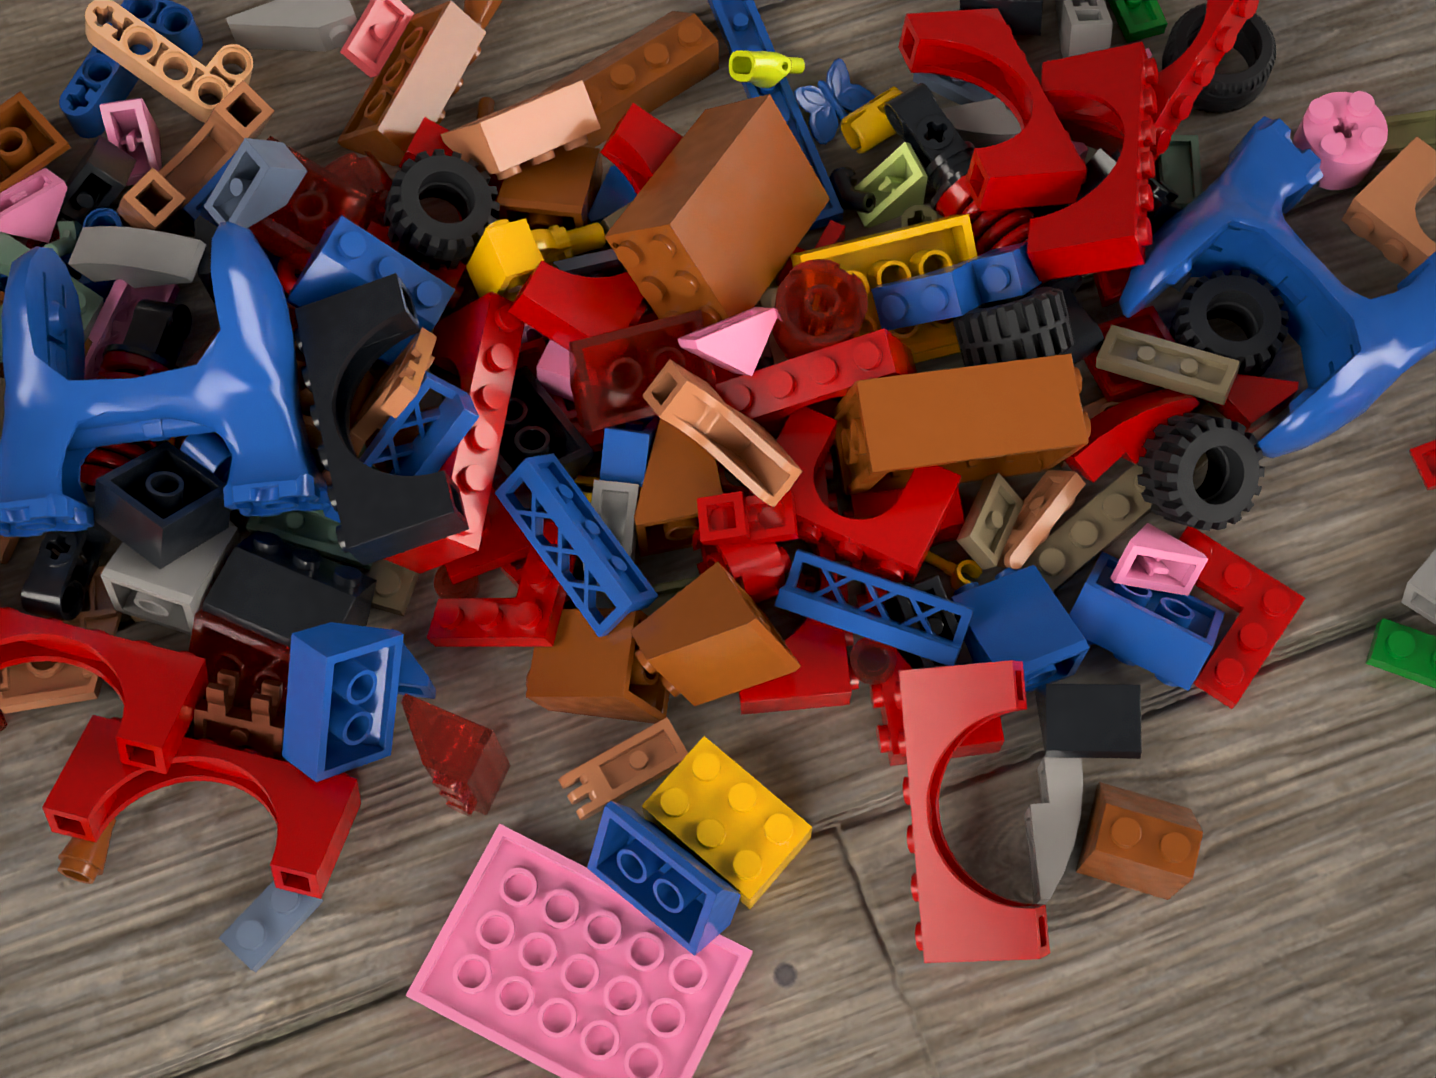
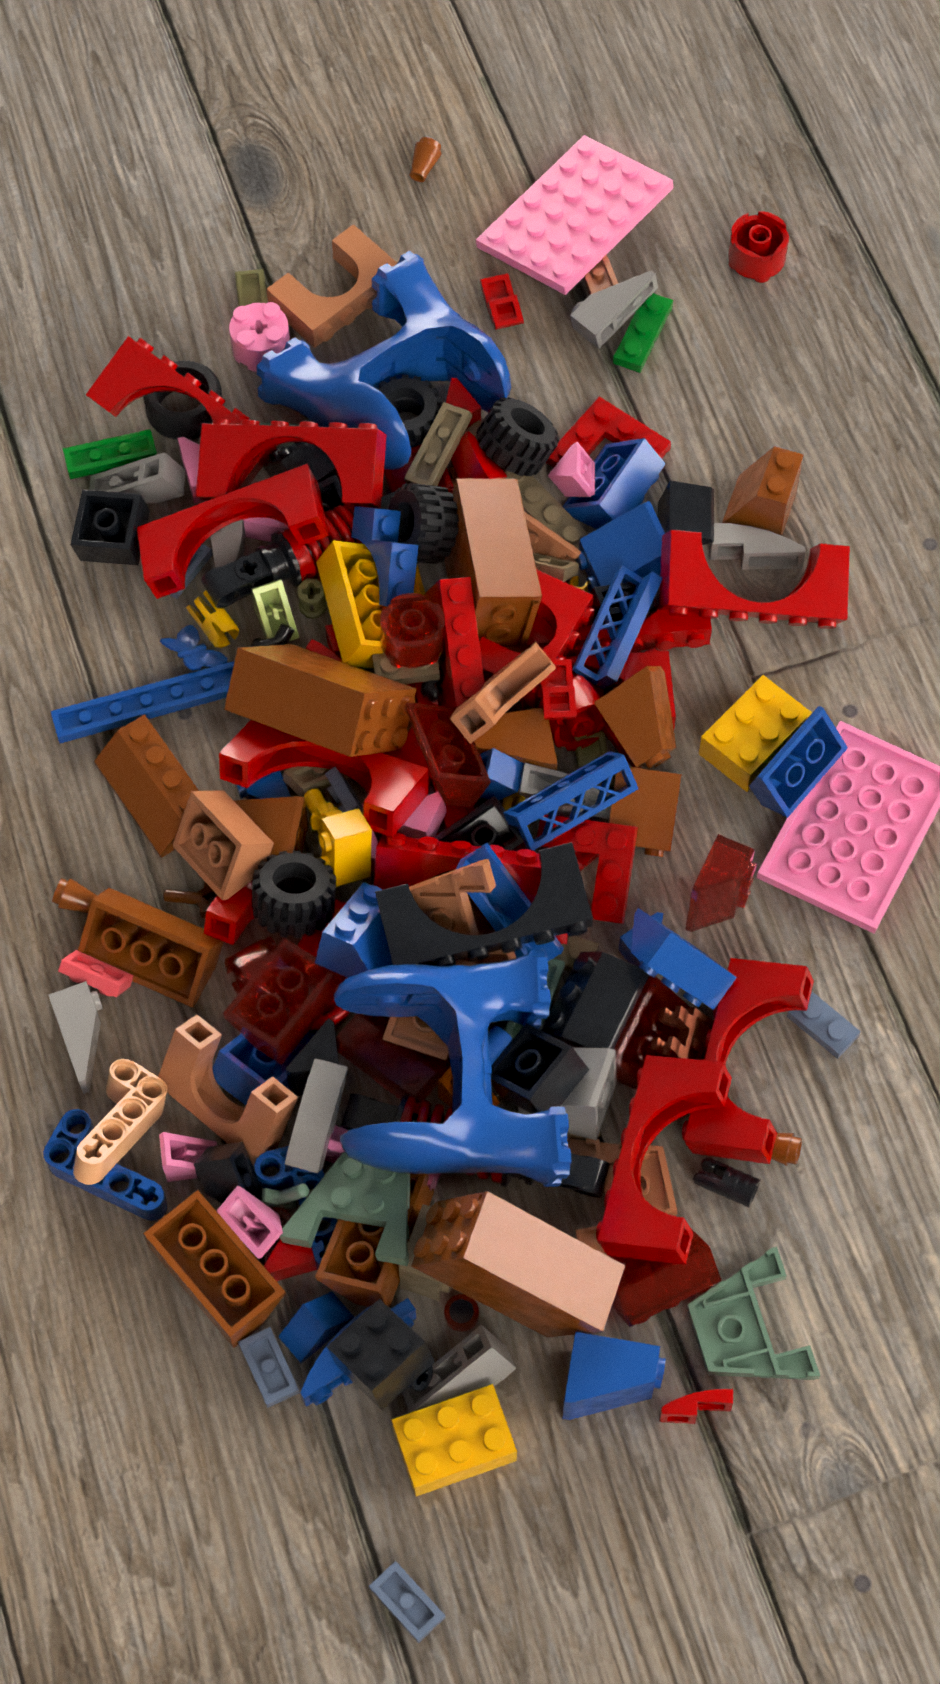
camera: 90 degrees left, 5 degrees down
sand blue slope [204,138,307,228] -> none
nougat hinge [558,717,688,821] -> none
bright pink slope [677,307,777,376] -> none
neon yellow piece [729,50,805,88] -> none
clear red tile [850,637,897,685] -> none
none -> black hinge [693,1157,761,1208]

